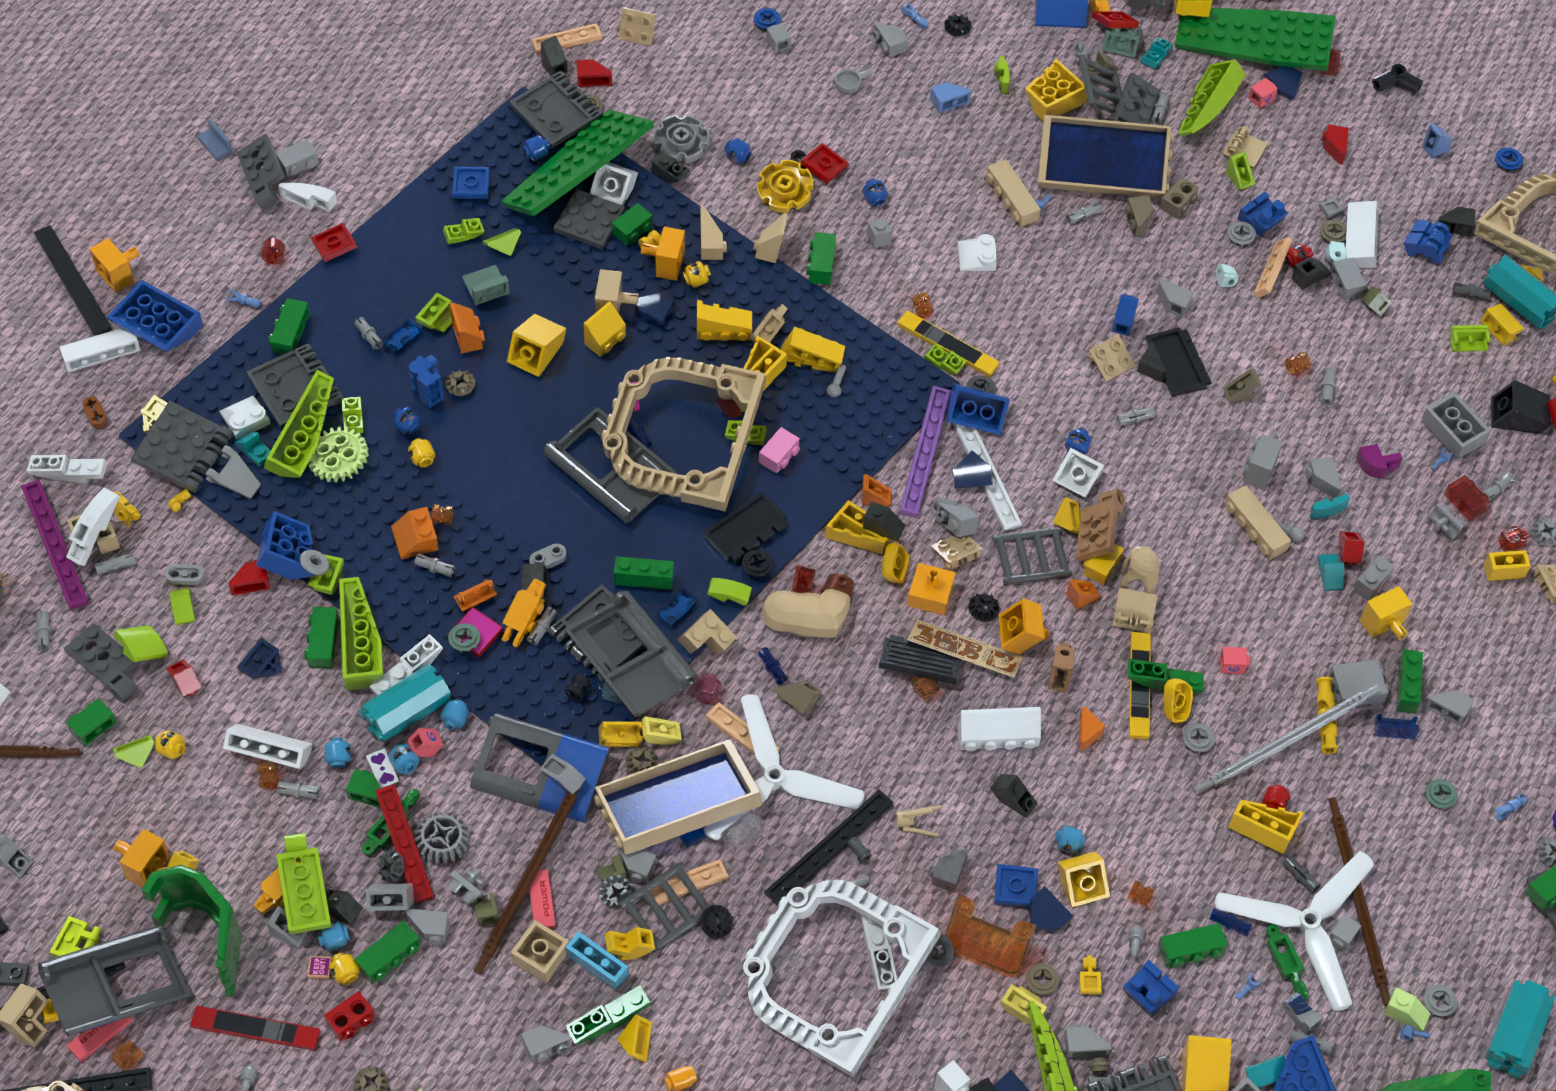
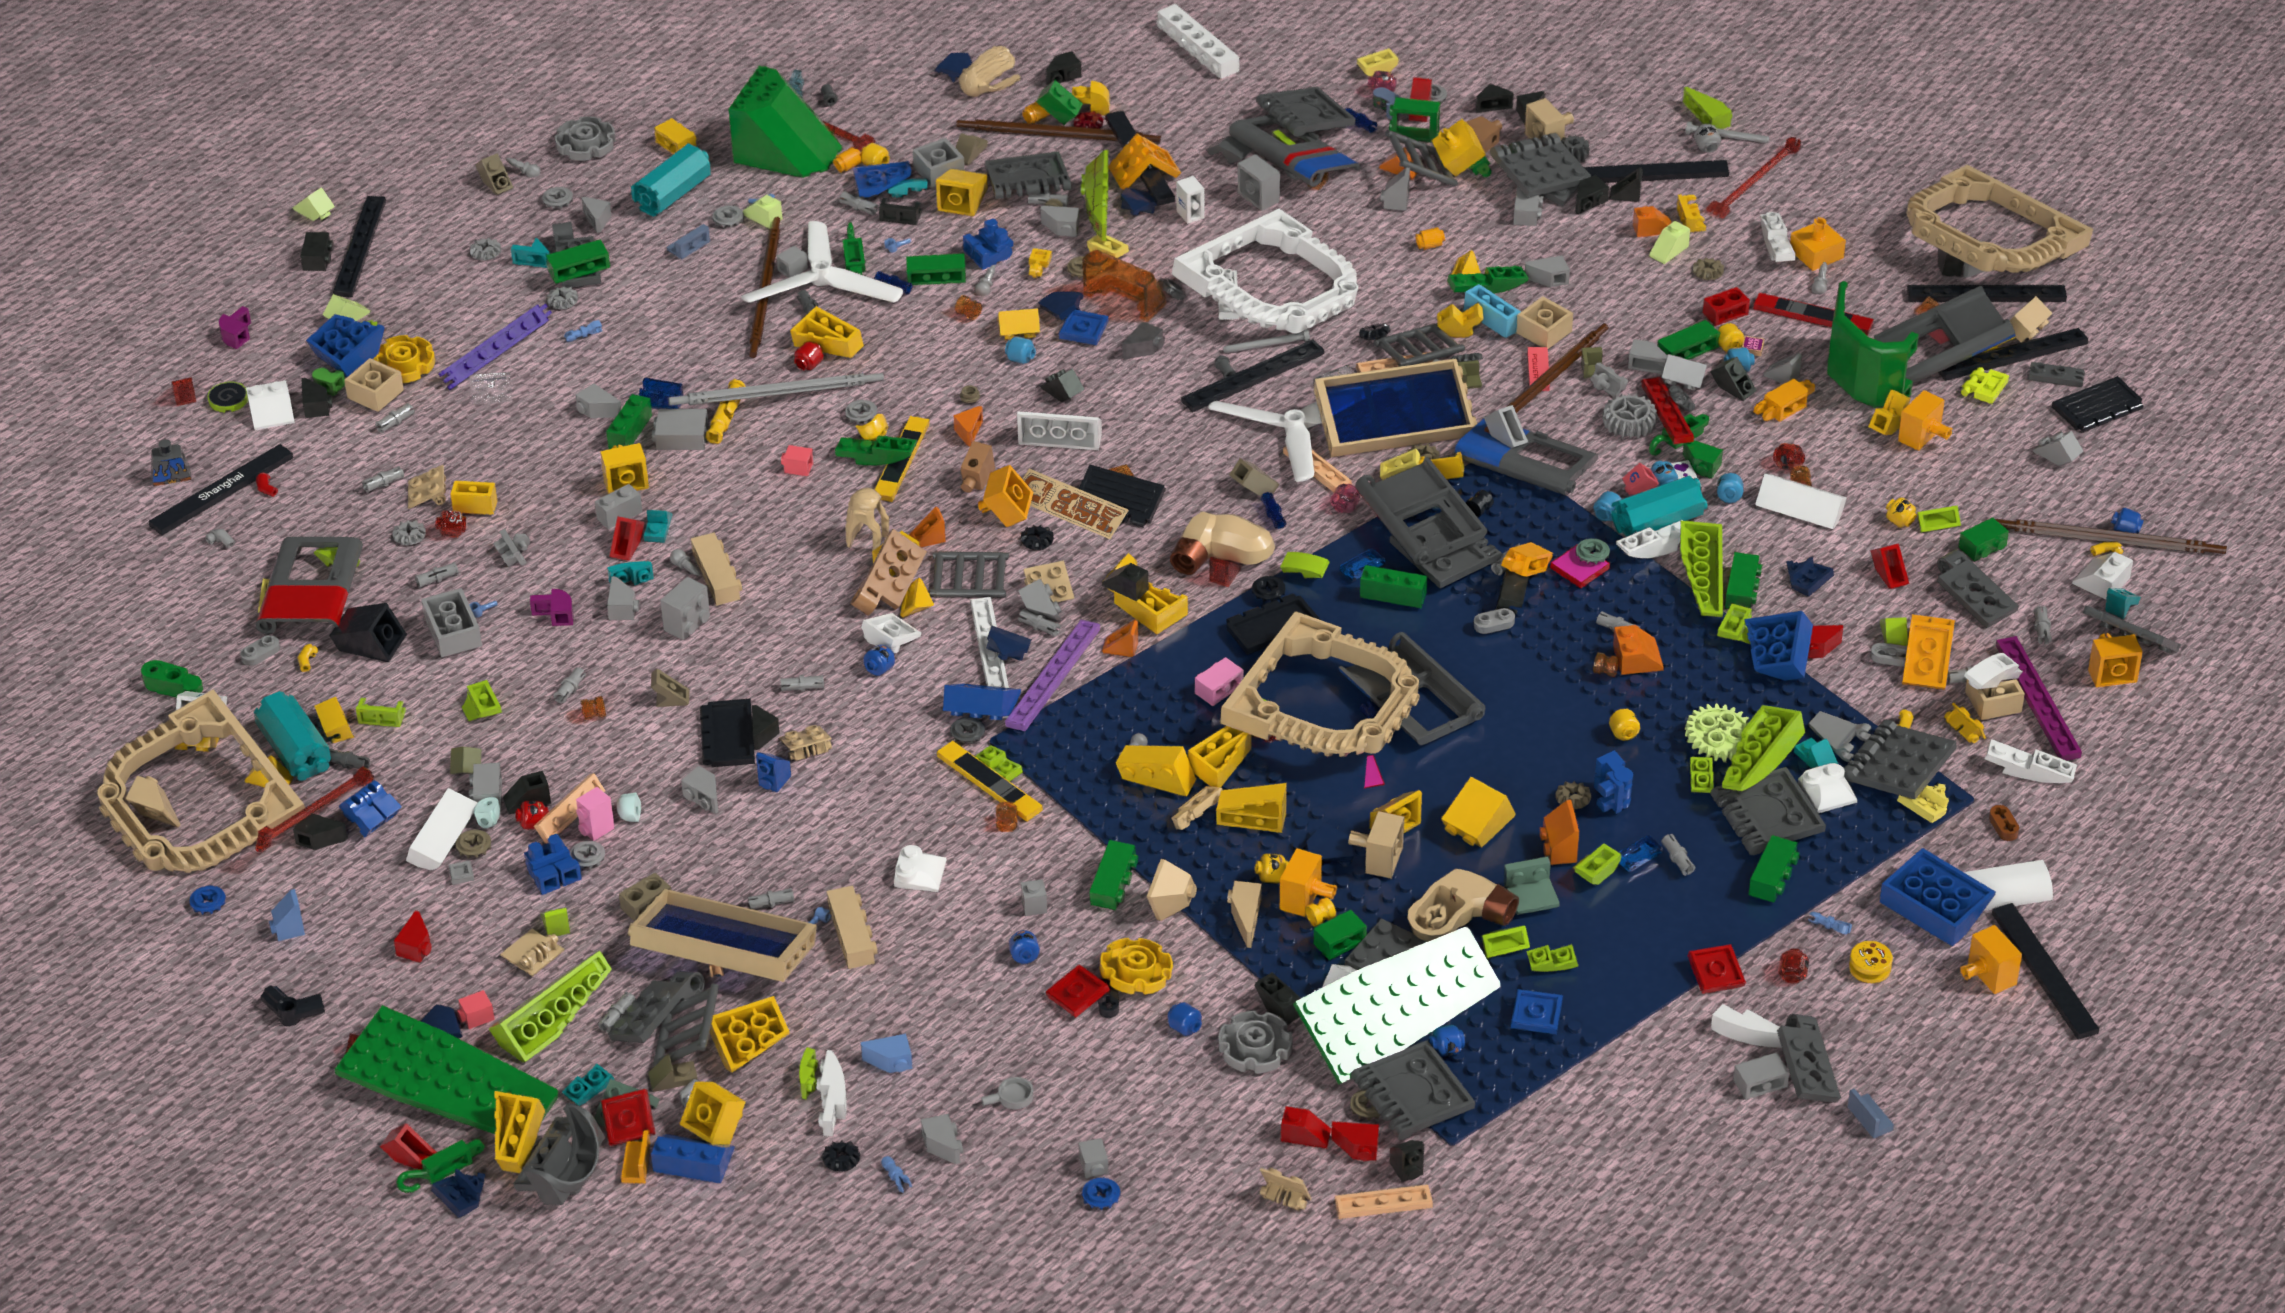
camera: 165 degrees left, 15 degrees down
lime slope [114,625,168,662] -> none
lime hinge [276,833,331,935] -> none
light grey pin [277,781,320,799] -> none
light grey piece [300,550,329,575] -> none
blue head [393,407,421,435] -> none
orange hinge [453,579,497,612] -> none
tan brick [678,609,737,655] -> none
tan plant [897,805,942,837] -> none
light orange brick [907,563,956,615] -> none
tan hinge [1112,588,1158,633] -> none
dark tan slope [1125,195,1154,236] -> none
light grey leg [1282,993,1324,1034] -> none
sand green gear [1425,779,1458,810] -> none
clear red brick [1444,475,1490,521] -> none
none -> clear red hinge [255,766,374,852]
none -> lime slope [462,680,502,722]
none -> bright pink brick [576,787,614,841]
none -> sand blue panel [667,224,710,259]
none -> yellow brick [680,1081,746,1145]
none -> white slope [817,1050,847,1136]
none -> pearl dark grey hinge [879,198,922,225]
none -> dark tan plate [960,385,980,403]
none -> red slope [1281,1106,1331,1149]
none -> tan piece [1408,869,1519,942]
none -> clear red head [1773,443,1805,471]
none -> yellow head [1849,941,1893,983]
none -> light orange bracket [1902,614,1955,690]

